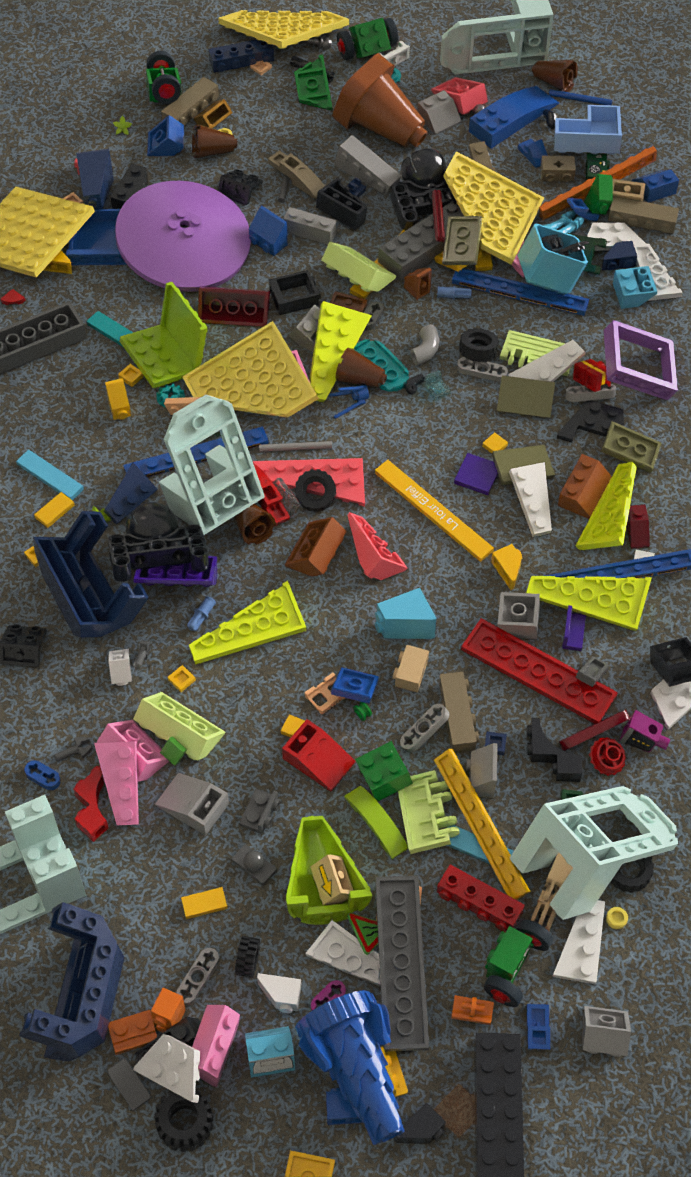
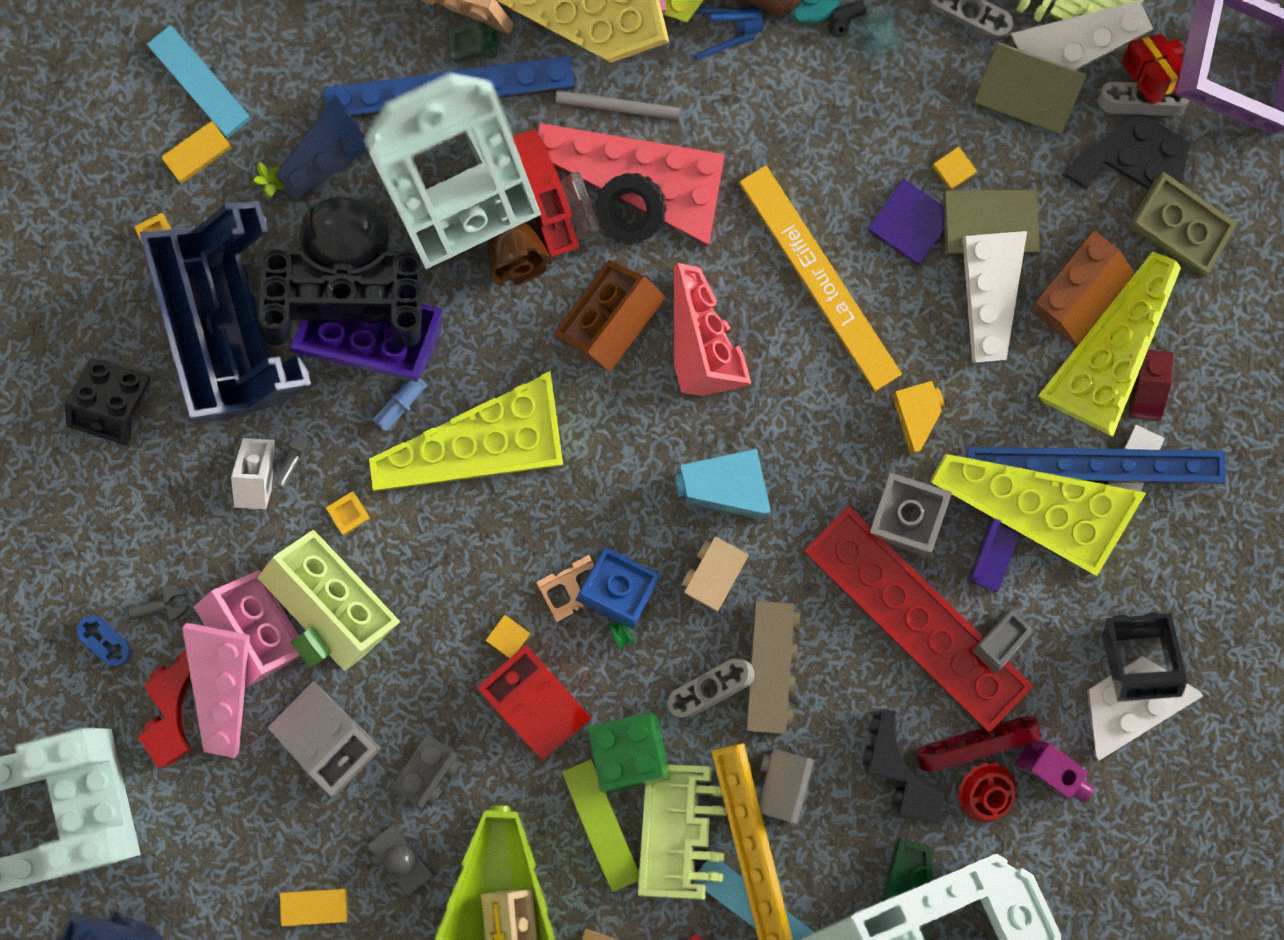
camera: 10 degrees right, 25 degrees up
dark blue tile [485,731,507,756] -> none

